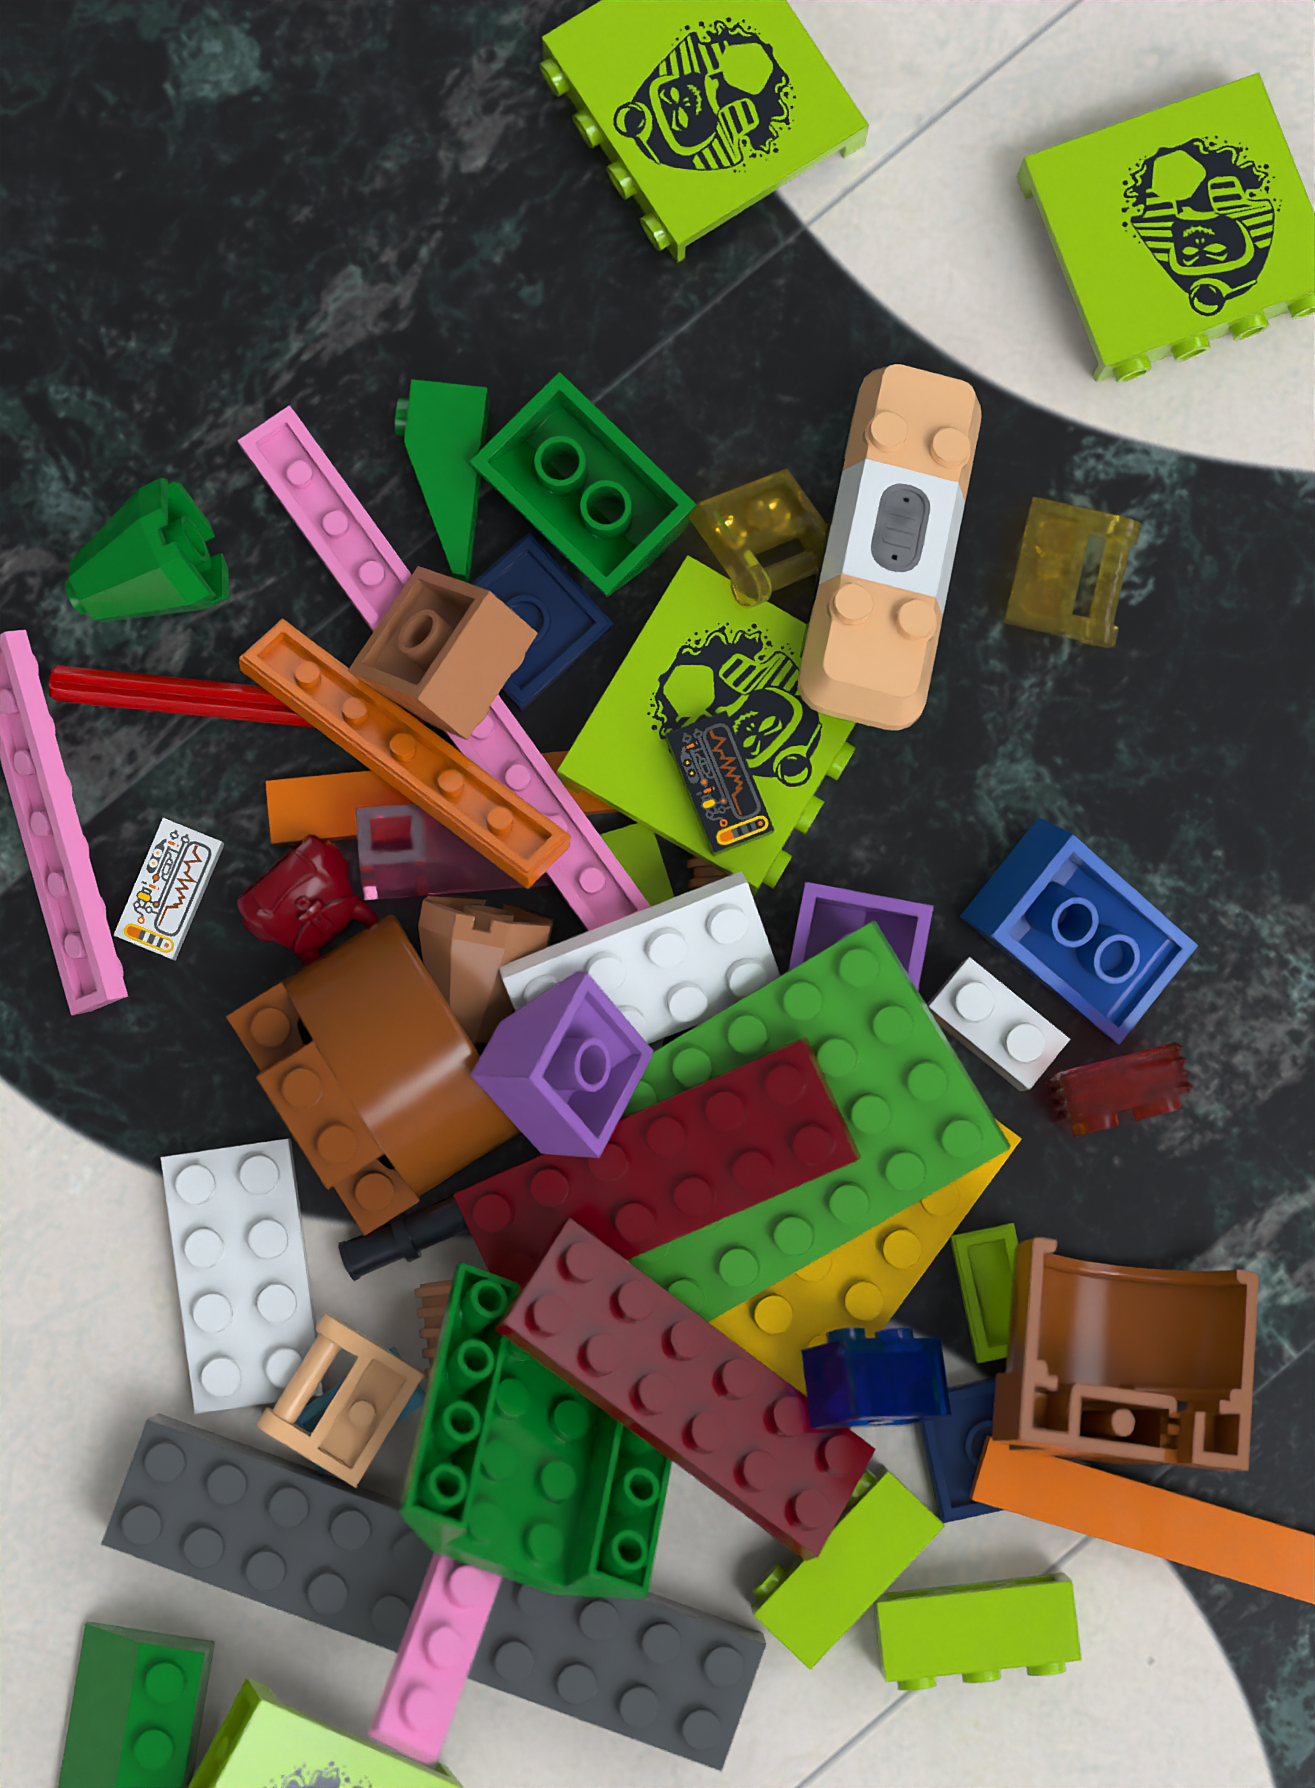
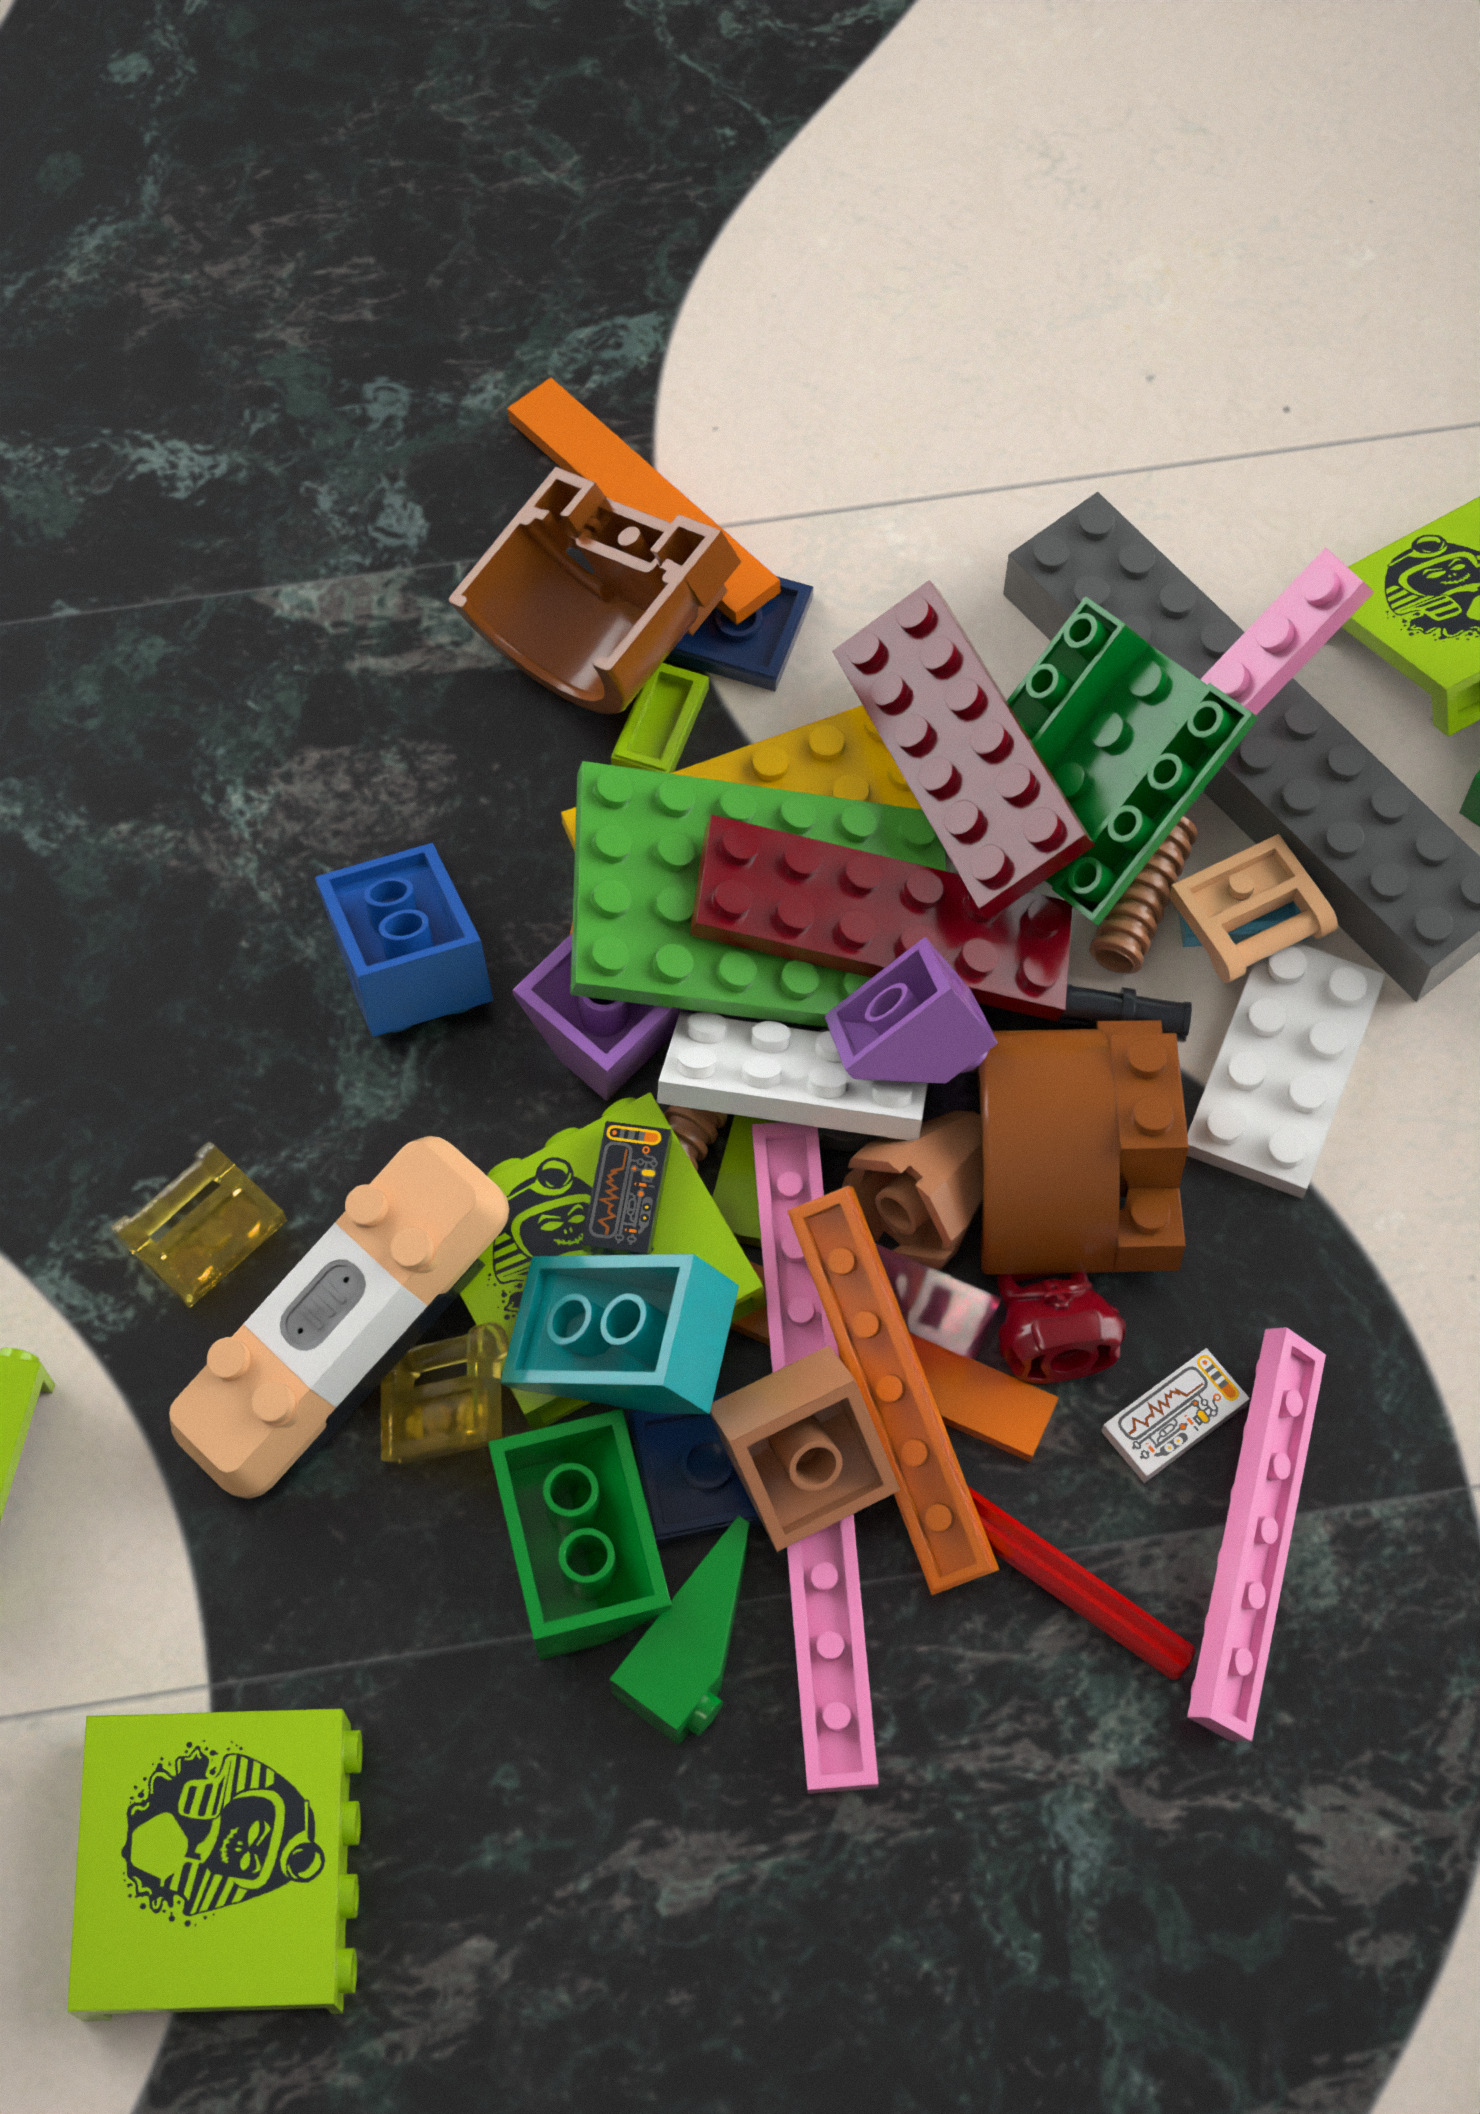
camera: 145 degrees left, 20 degrees down
green cone [65,478,229,622] -> none
lime brick [751,1465,945,1670] -> none
clear blue brick [801,1327,952,1429] -> none
lime brick [873,1573,1082,1691] -> none
white brick [927,957,1070,1091] -> none
clear red brick [1043,1042,1194,1137] -> none
none -> teal slope [500,1254,739,1414]

